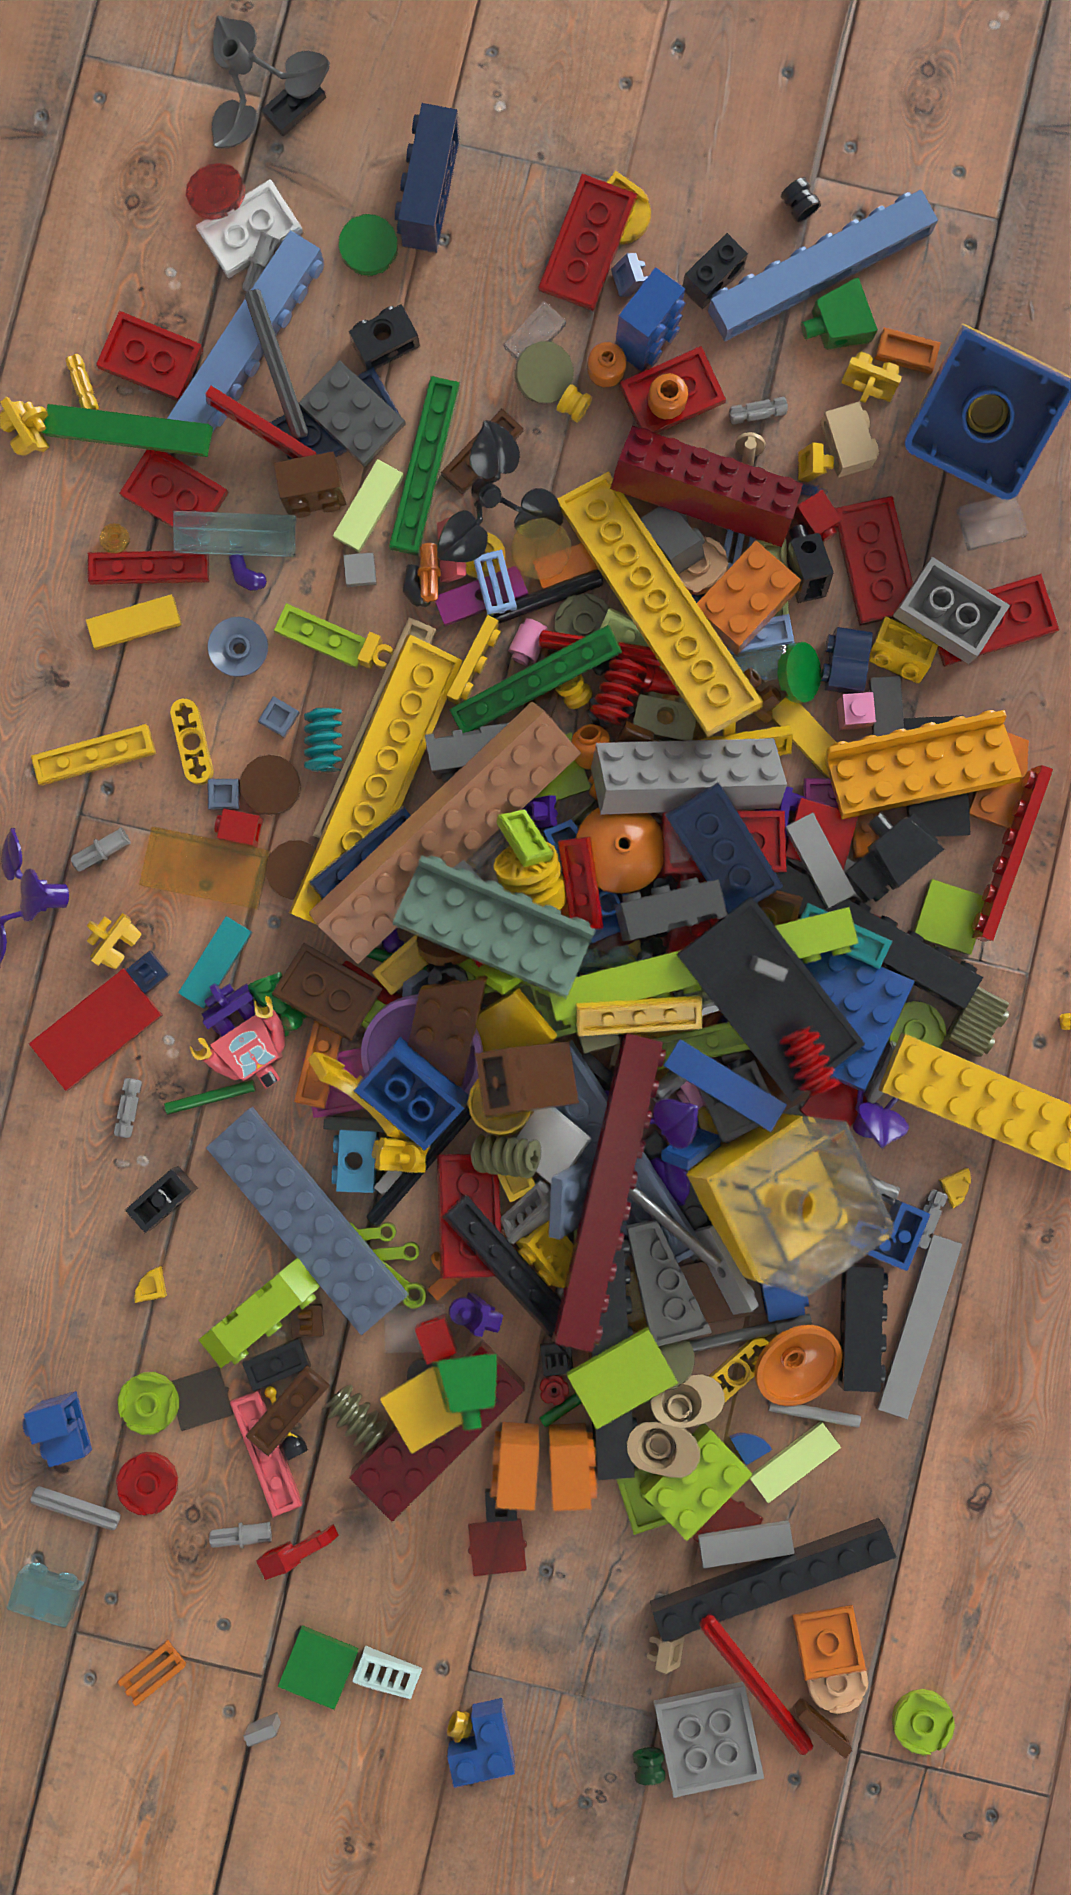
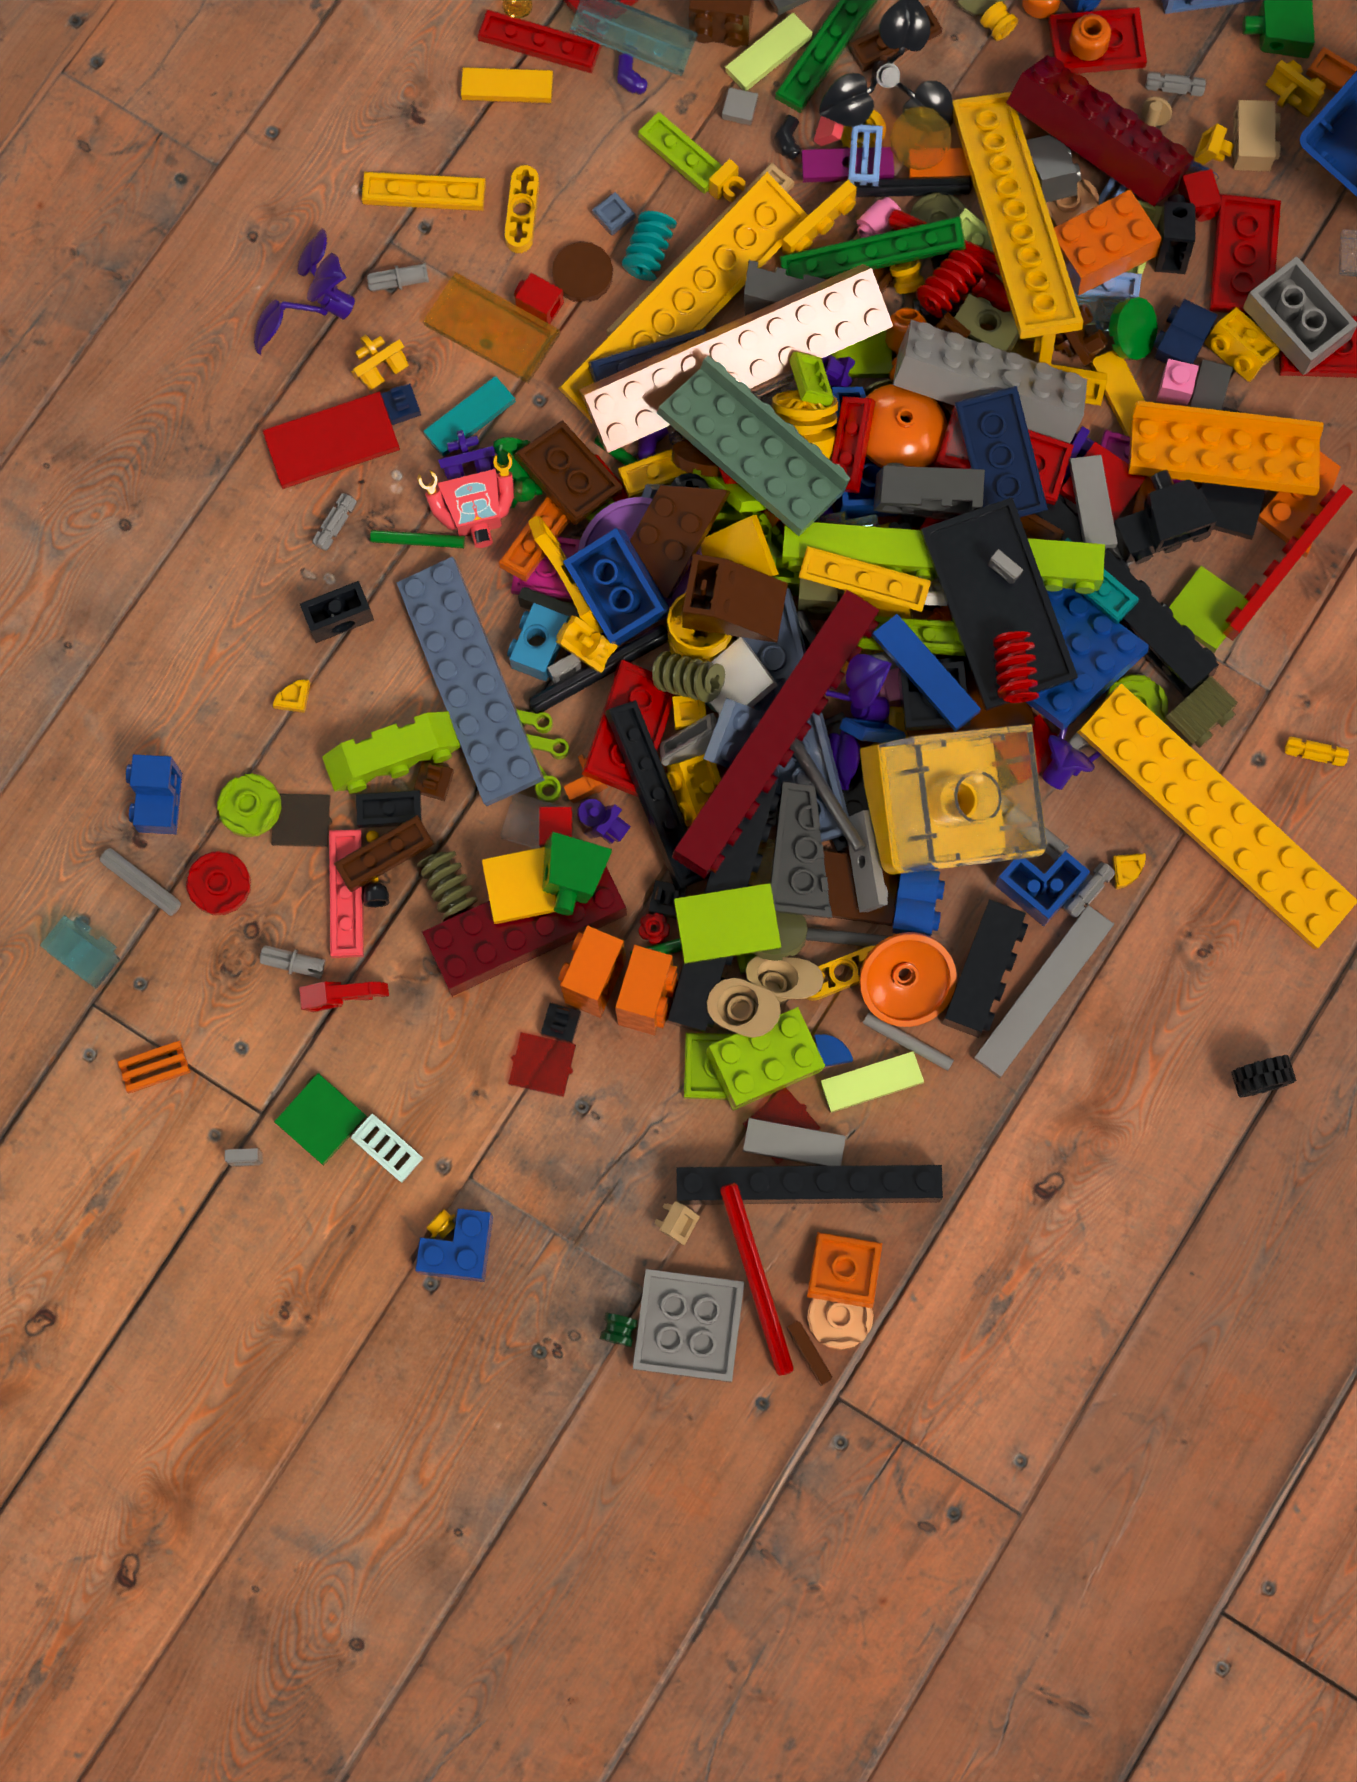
camera: 25 degrees right, 10 degrees down
sand blue dish [208,617,268,677] -> none
sand blue tile [208,779,240,810] -> none
reddish brown tile [266,840,316,900] -> none
orange axle [417,543,441,603] -> none
lime tile [892,1689,955,1755] -> none

